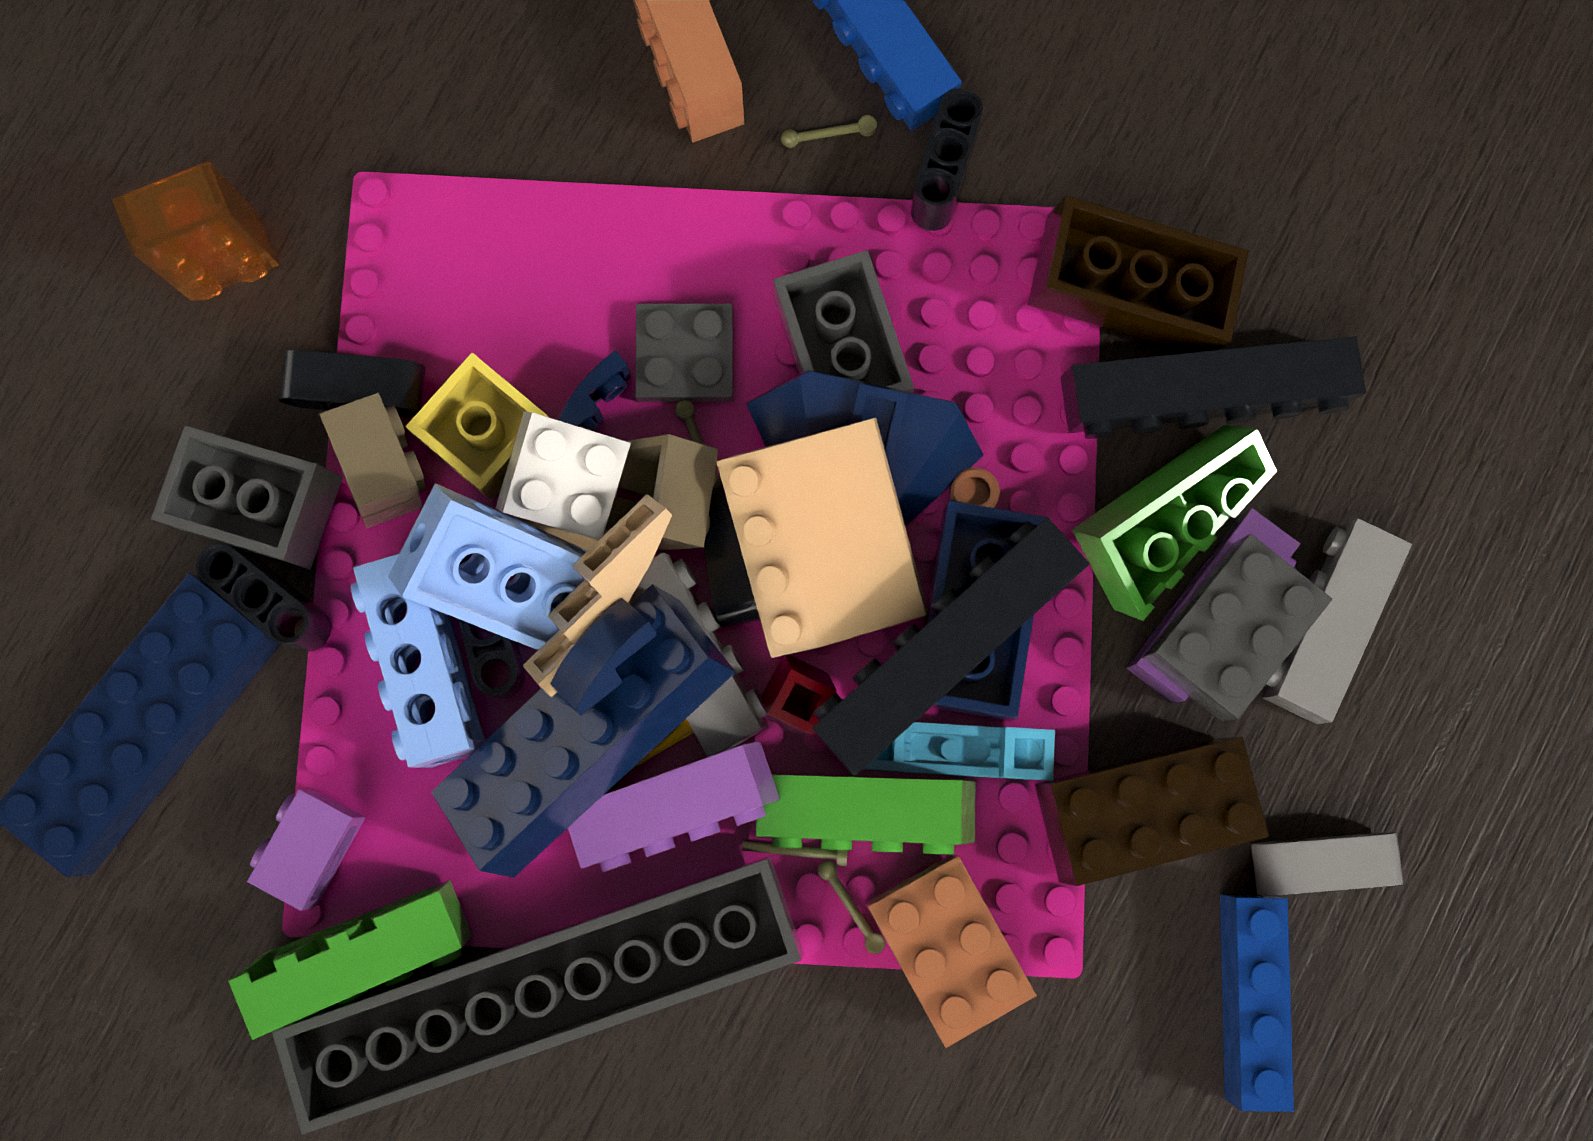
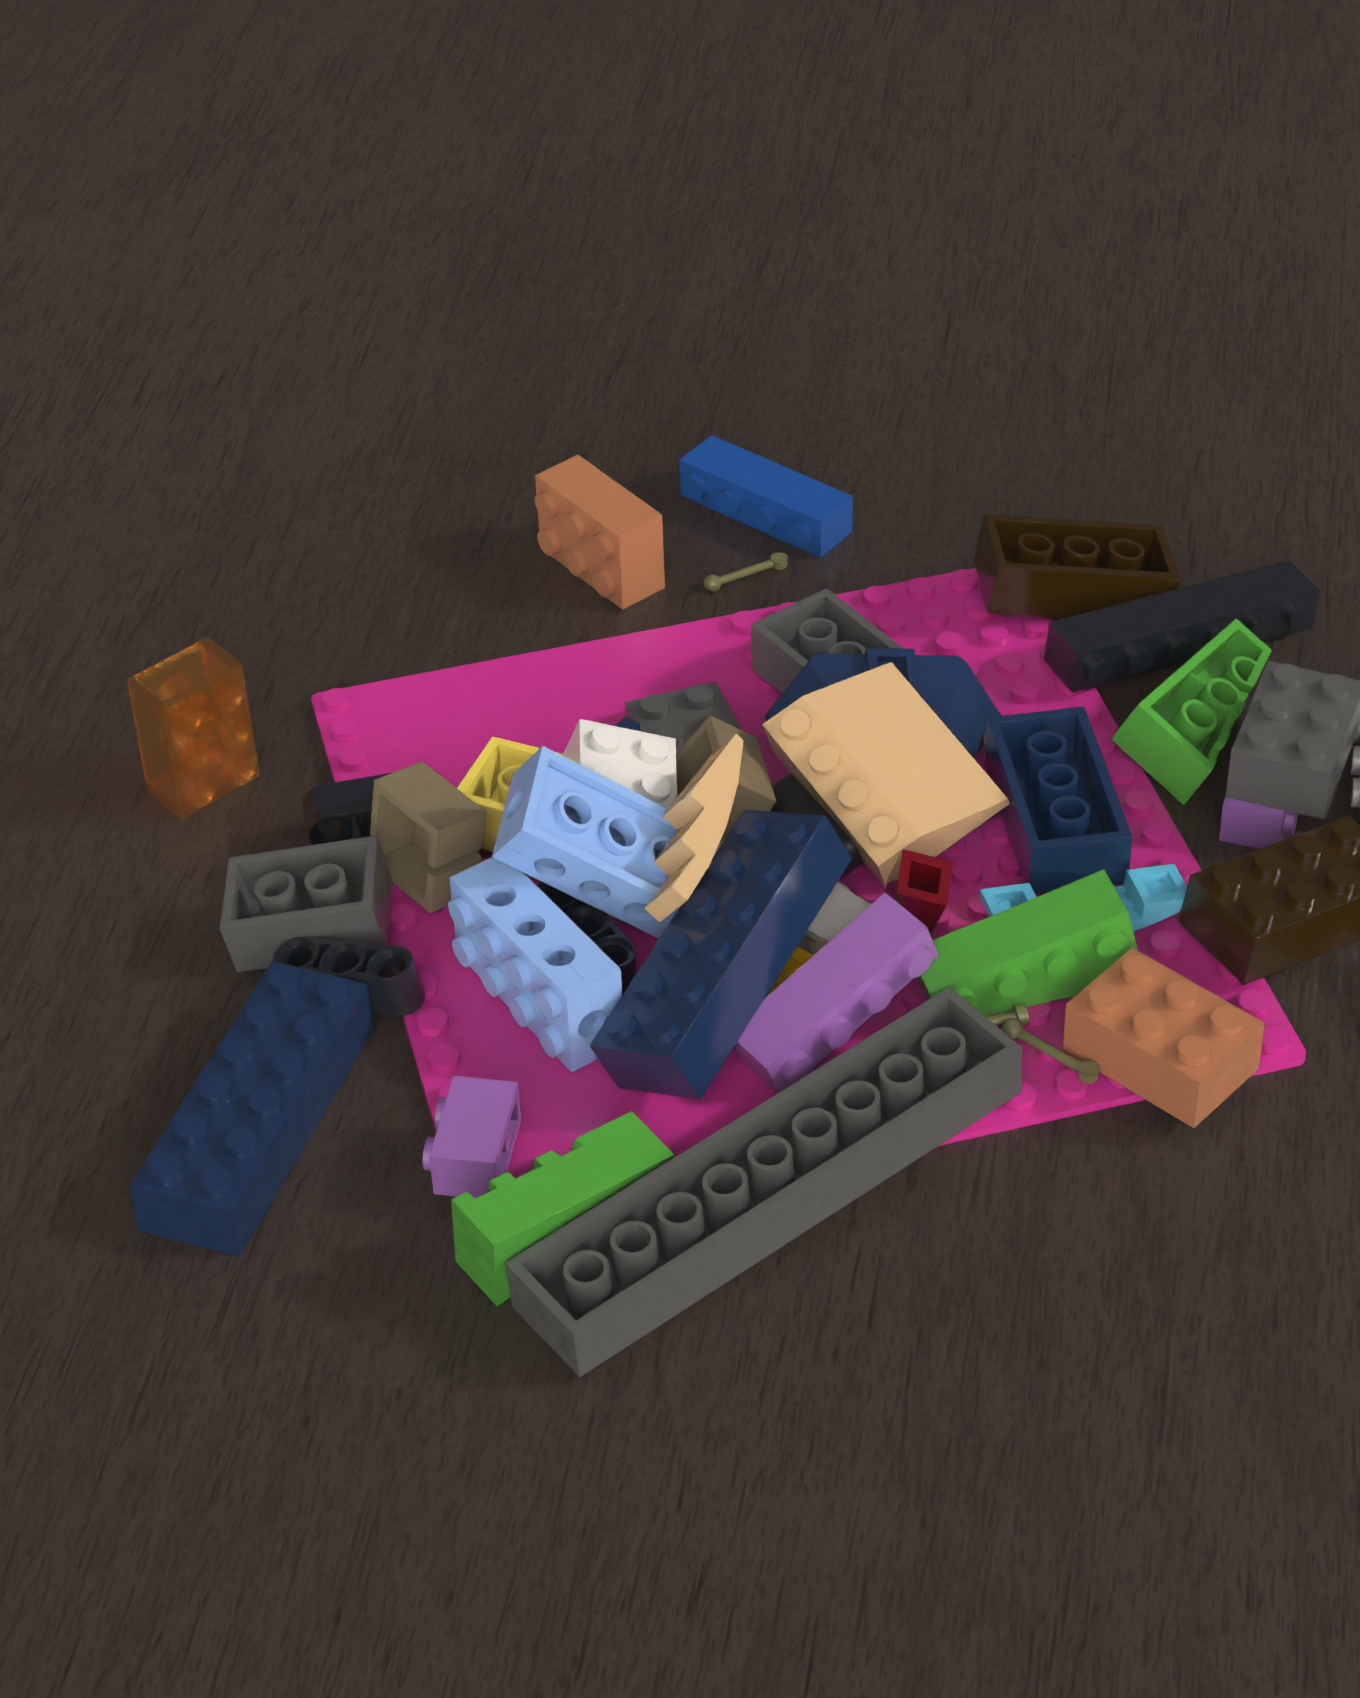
camera: 15 degrees left, 40 degrees down
dark blue slope [550,598,657,716] -> none
black brick [812,517,1090,776] -> none
black beam [911,88,983,231] -> none

